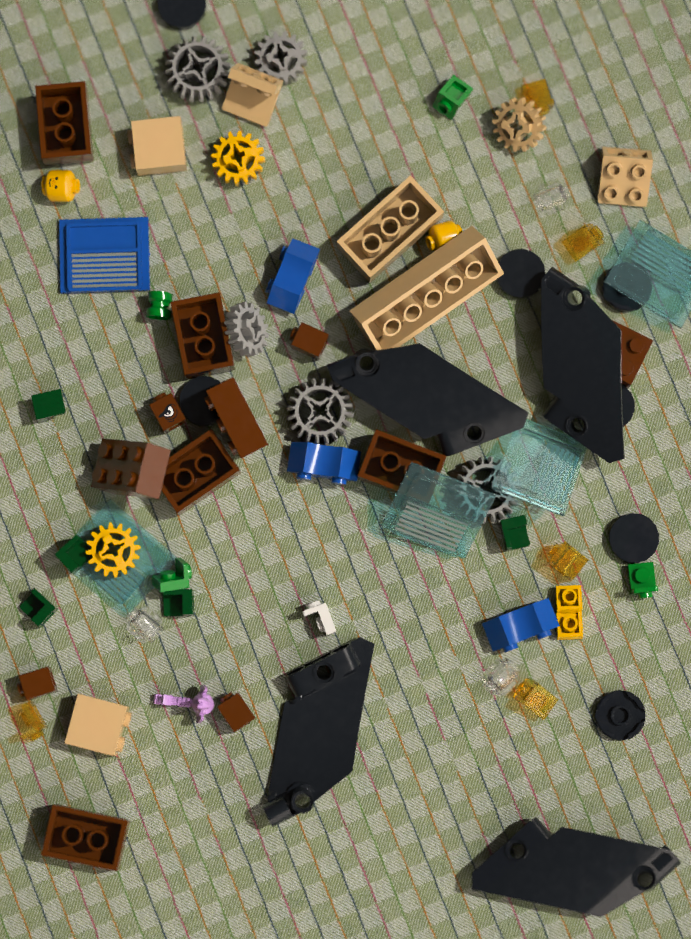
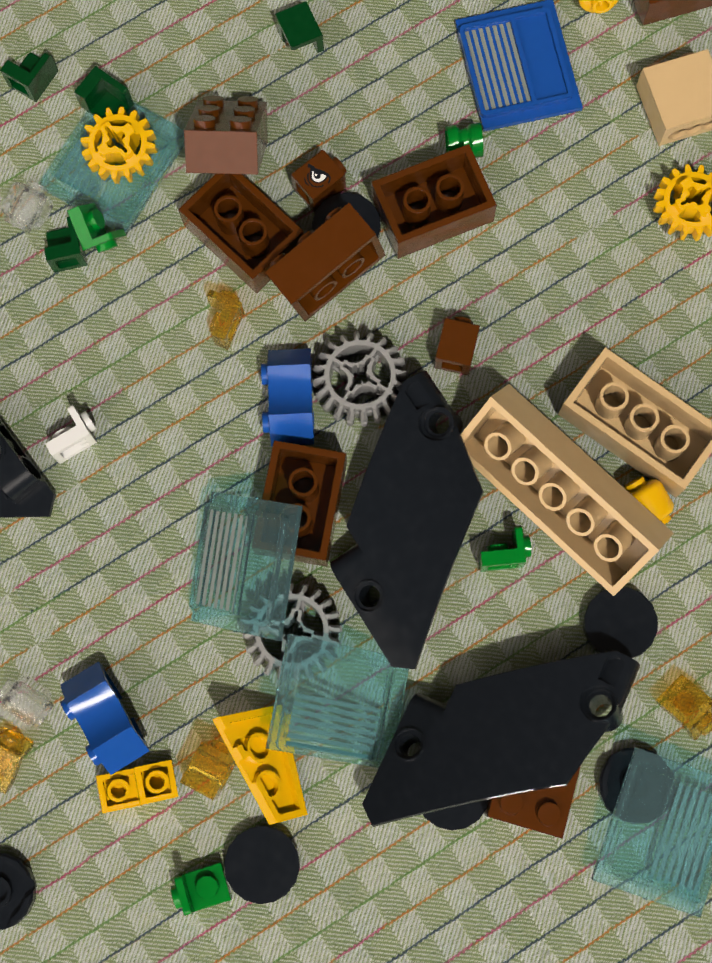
camera: 85 degrees right, 5 degrees down
light grey gear [224,302,269,357] -> none
blue brick [266,238,320,314] -> none
dark green panel [499,515,530,552] -> none
none -> clear yellow bracket [207,290,245,350]
none -> yellow wing [212,704,308,825]
none -> green bracket [478,526,532,572]

